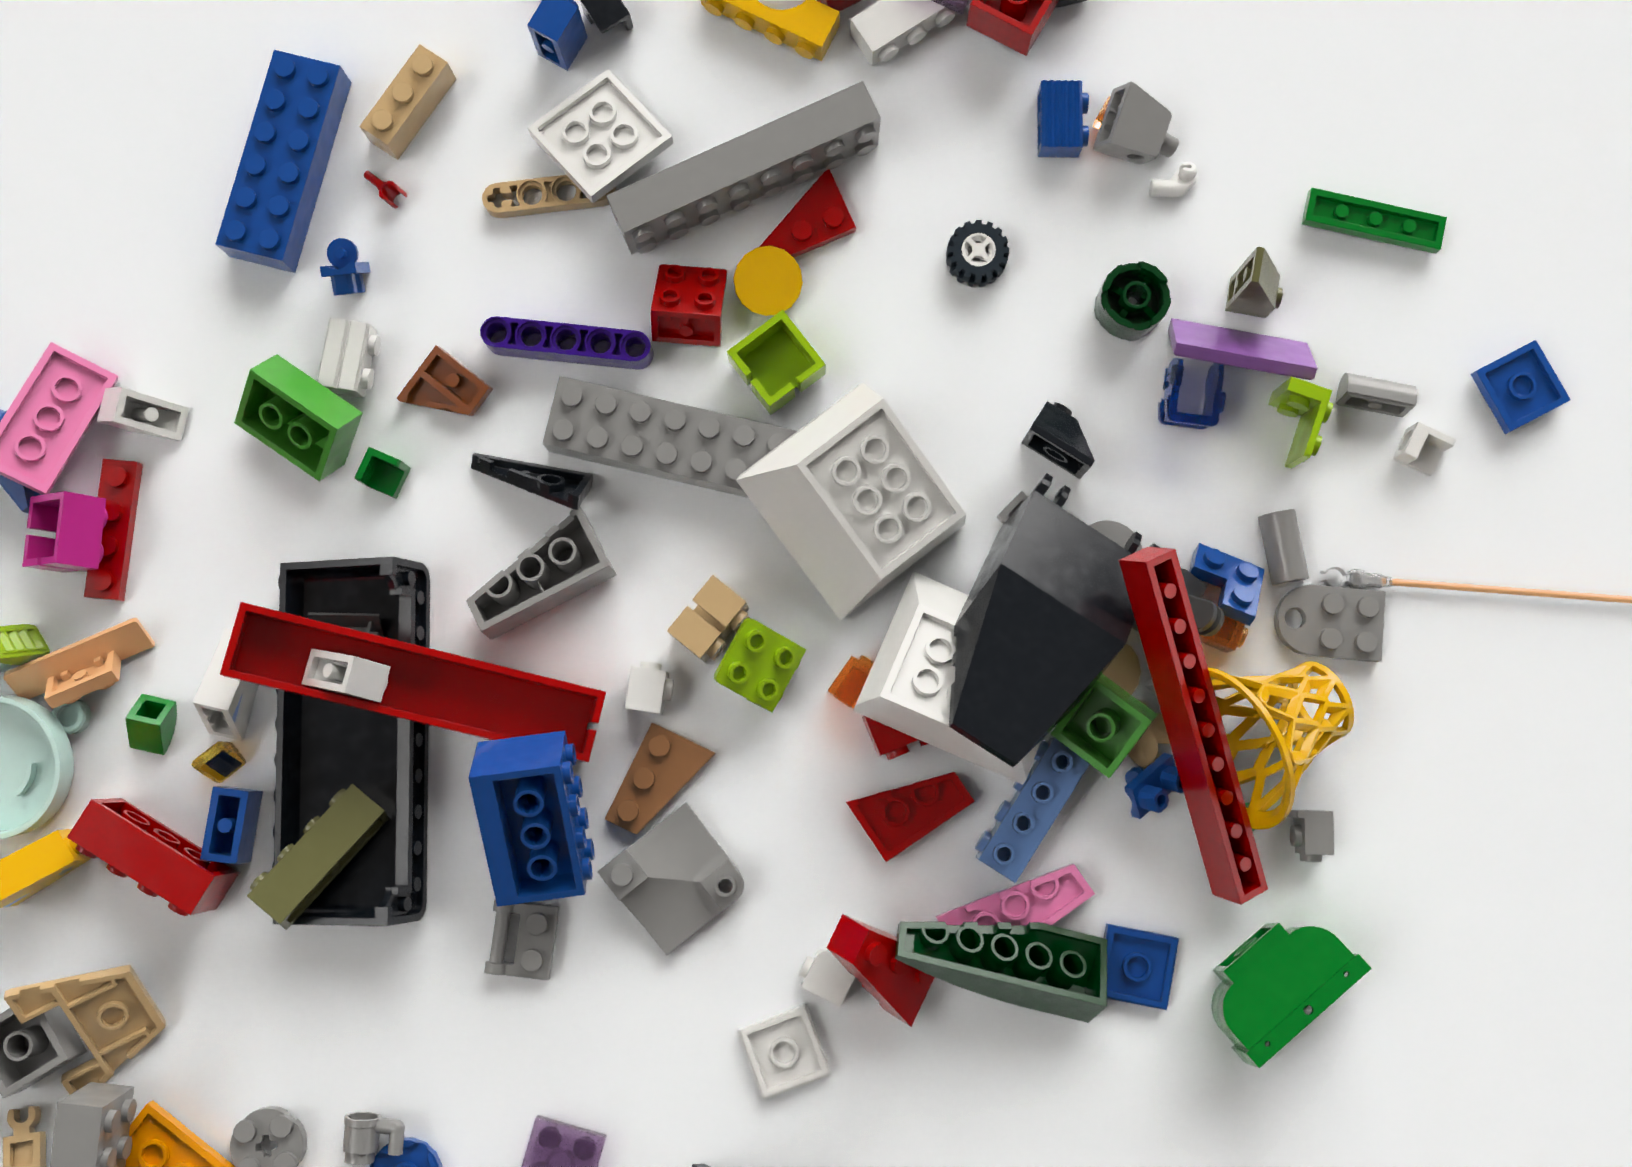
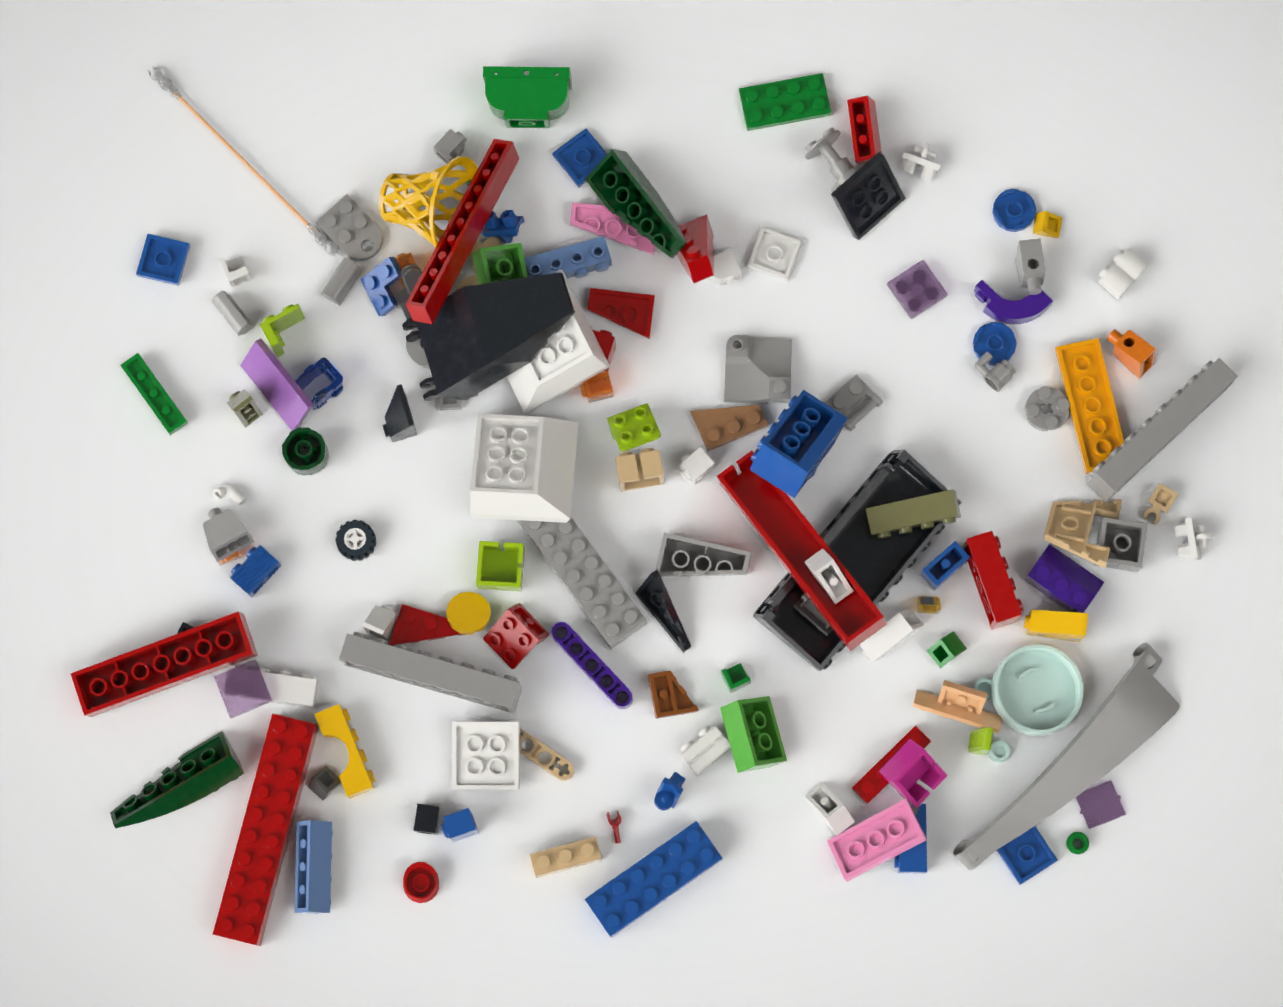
camera: 135 degrees left, 5 degrees down
none -> white slope [362,604,398,641]
none -> dark purple slope [1024,544,1104,613]

